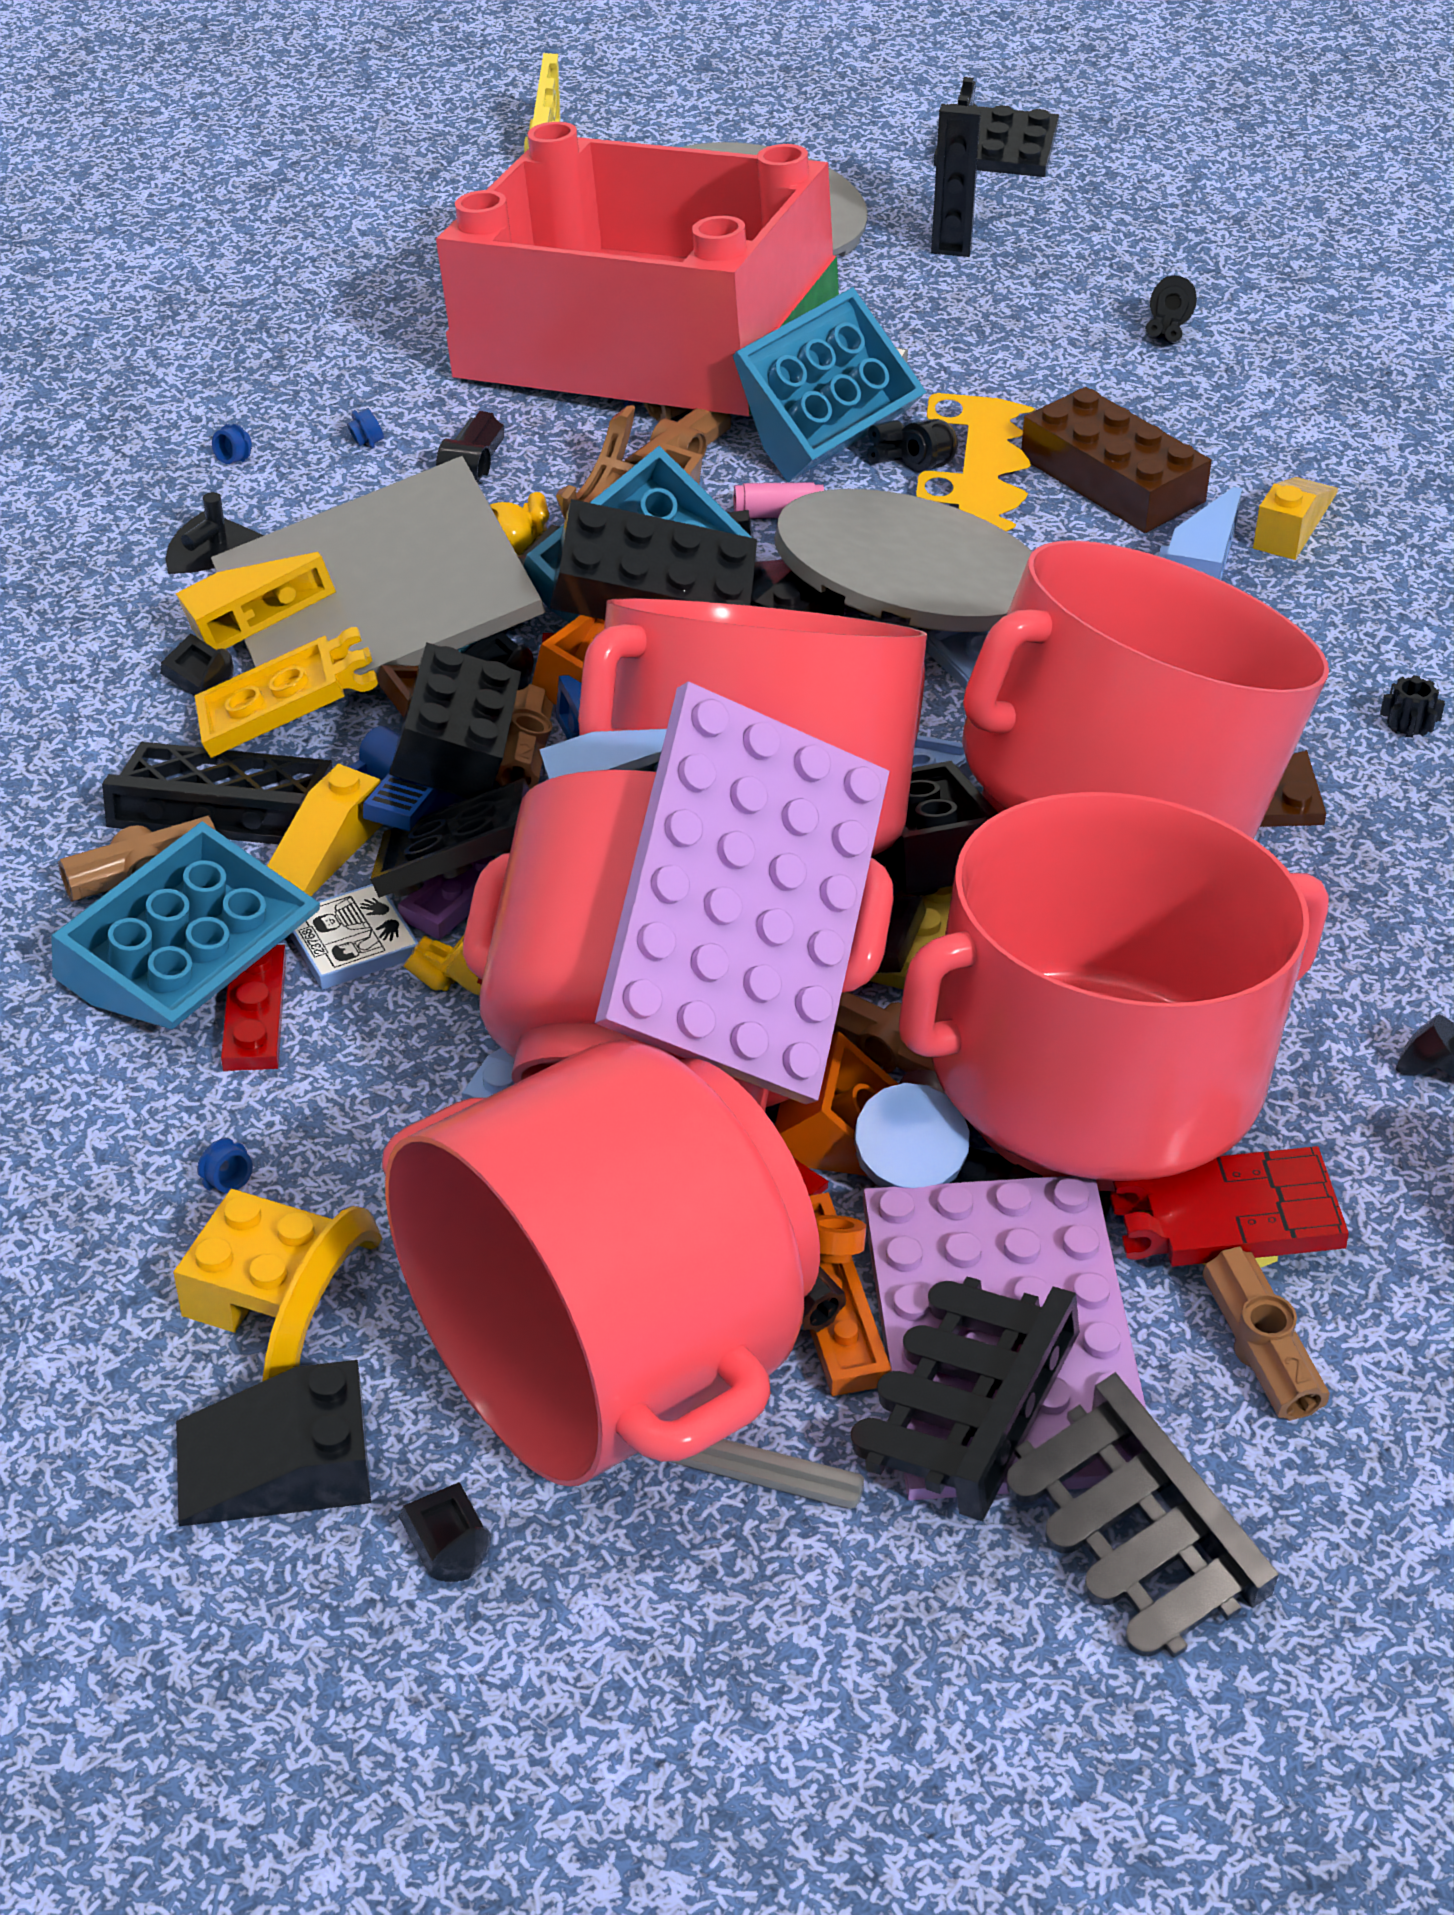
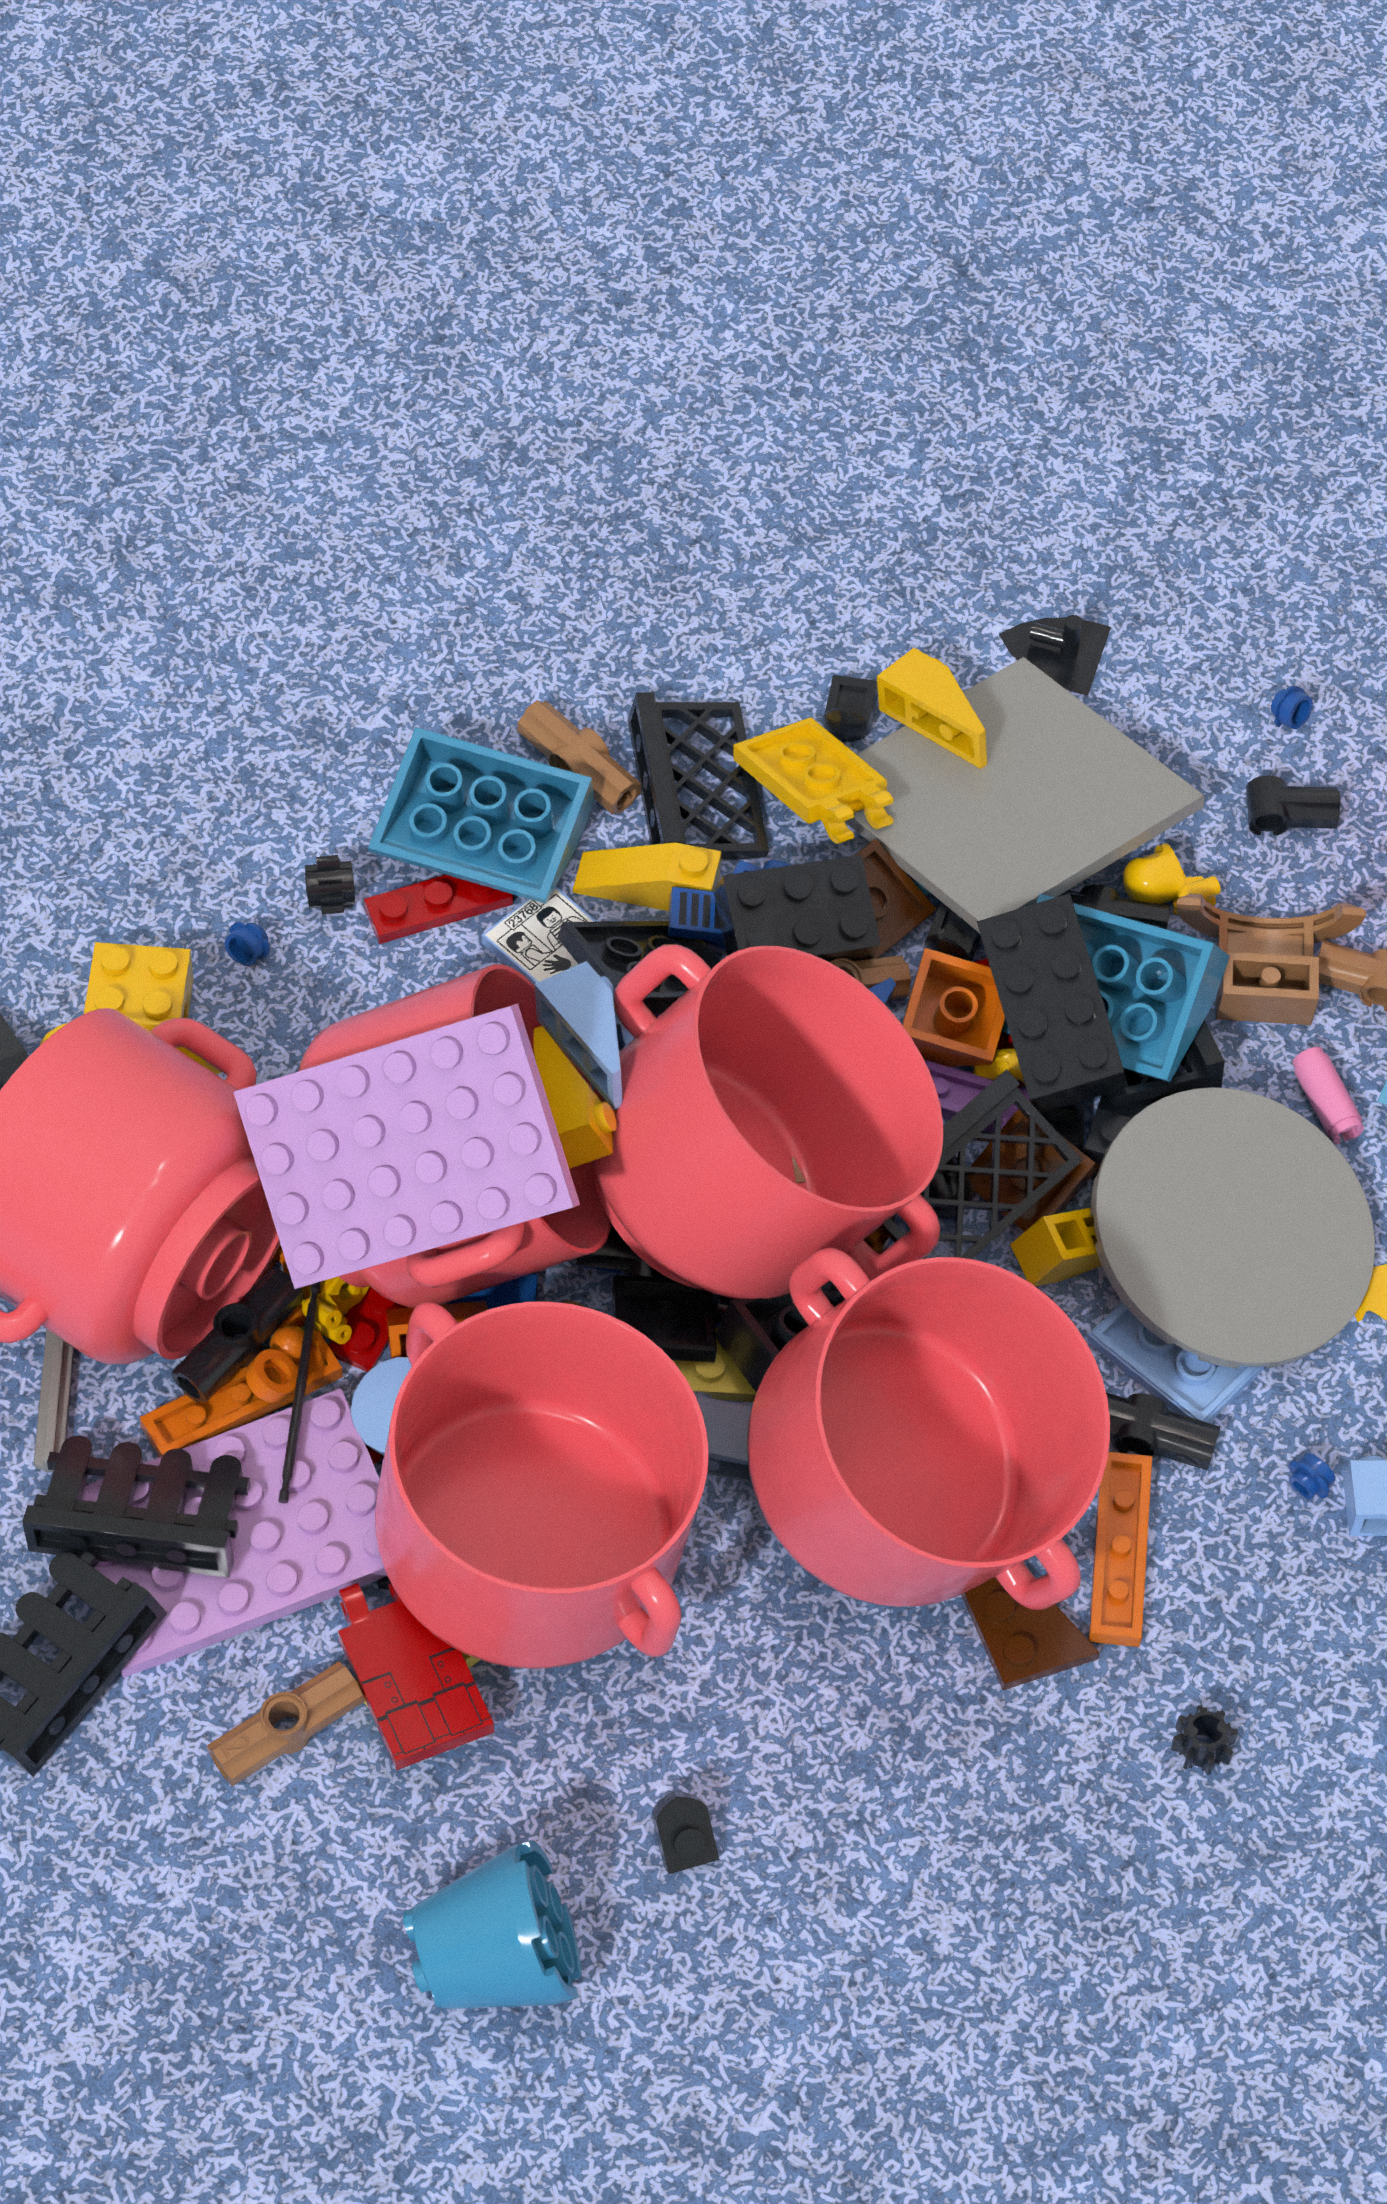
camera: 70 degrees right, 15 degrees up
blue plate [212,424,252,464] -> none
none -> black piece [278,1282,321,1504]
none -> black gear [305,855,355,915]

